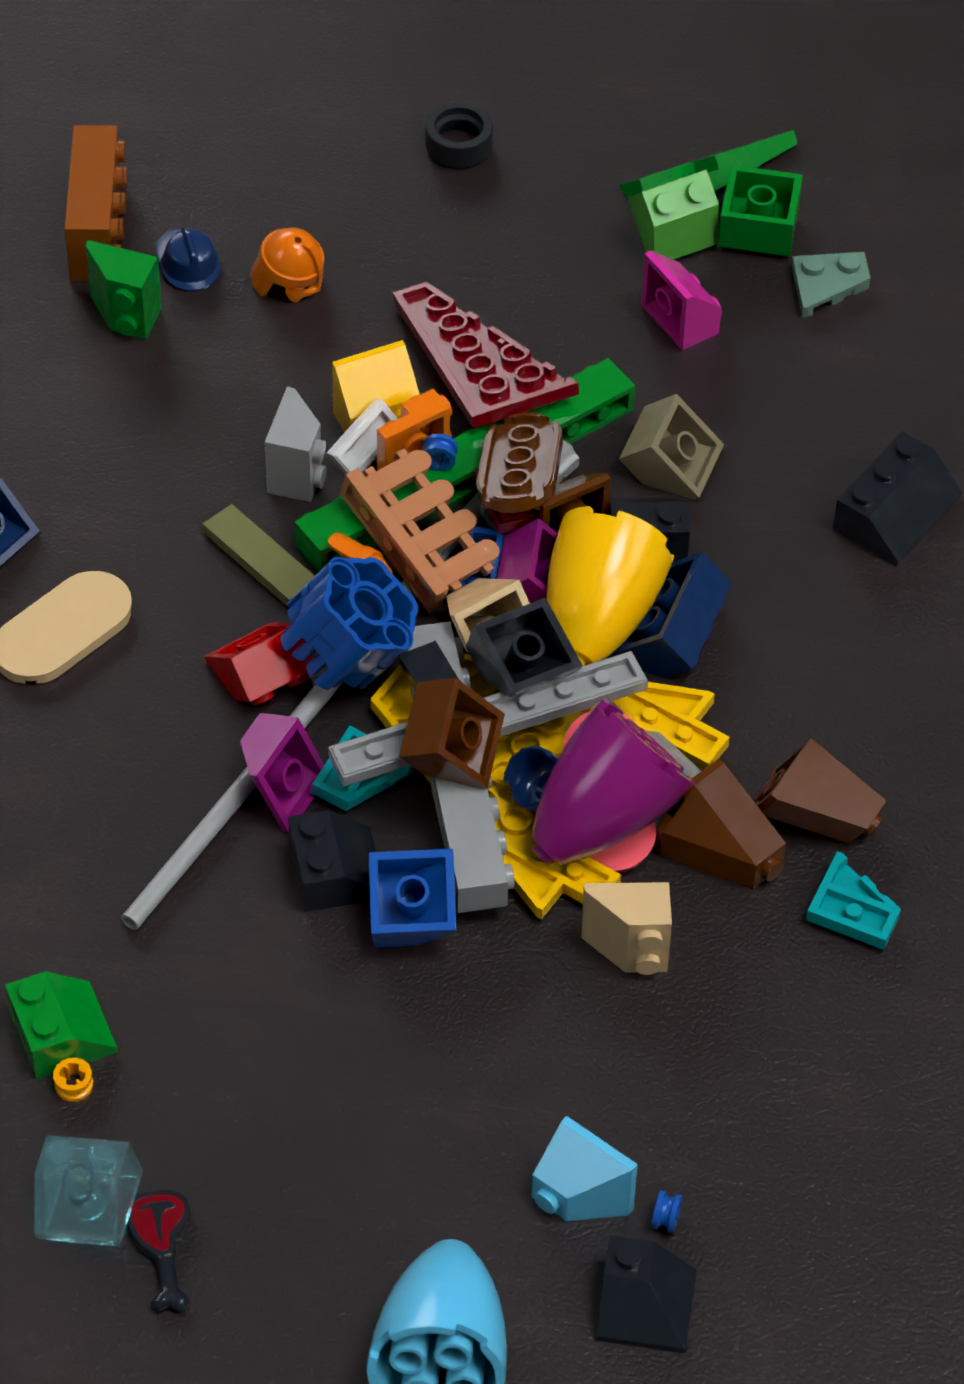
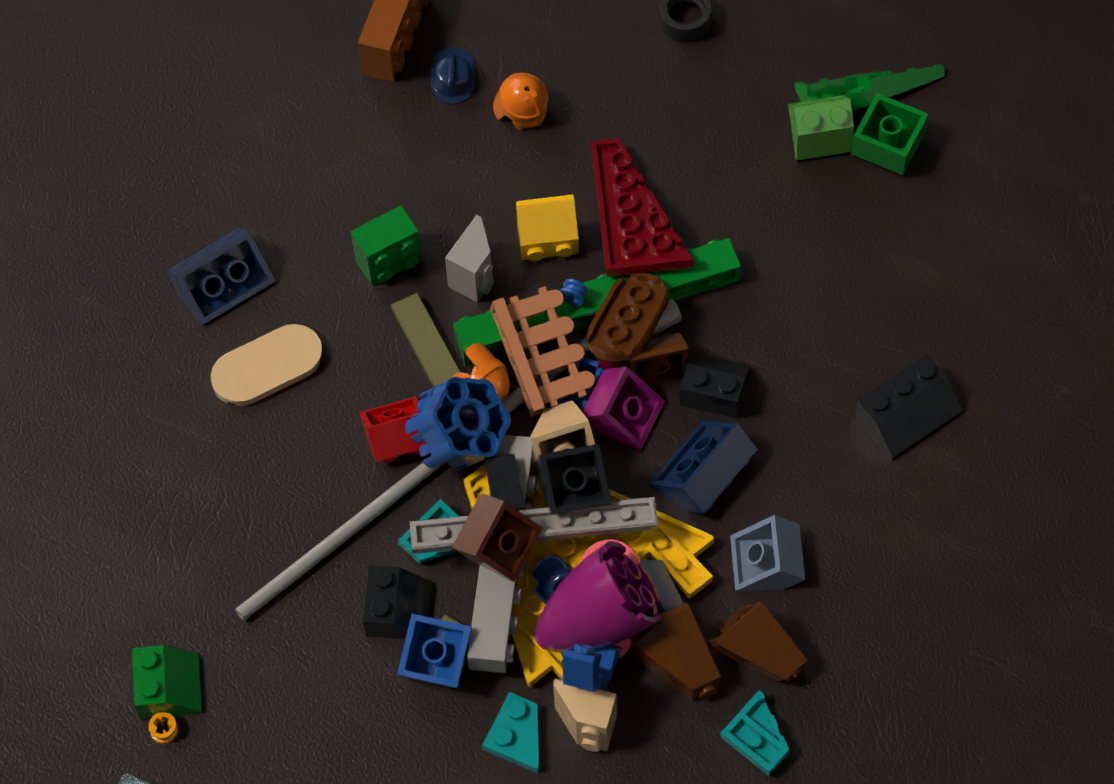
camera: 20 degrees right, 10 degrees up
green slope [85,240,162,340] -> none
magenta slope [240,713,325,833] -> none
white tile [326,398,398,475] -> none
orange plate [377,389,452,471] -> none
yellow cylinder [546,506,674,666] -> none
dark tan slope [619,394,724,500] -> none
dark pink slope [641,250,722,351] -> none
sand green wing [791,252,870,317] -> none
none -> green brick [350,205,422,286]
none -> teal wing [482,692,539,773]
none -> blue slope [562,643,622,692]
none -> sand blue slope [730,515,805,593]

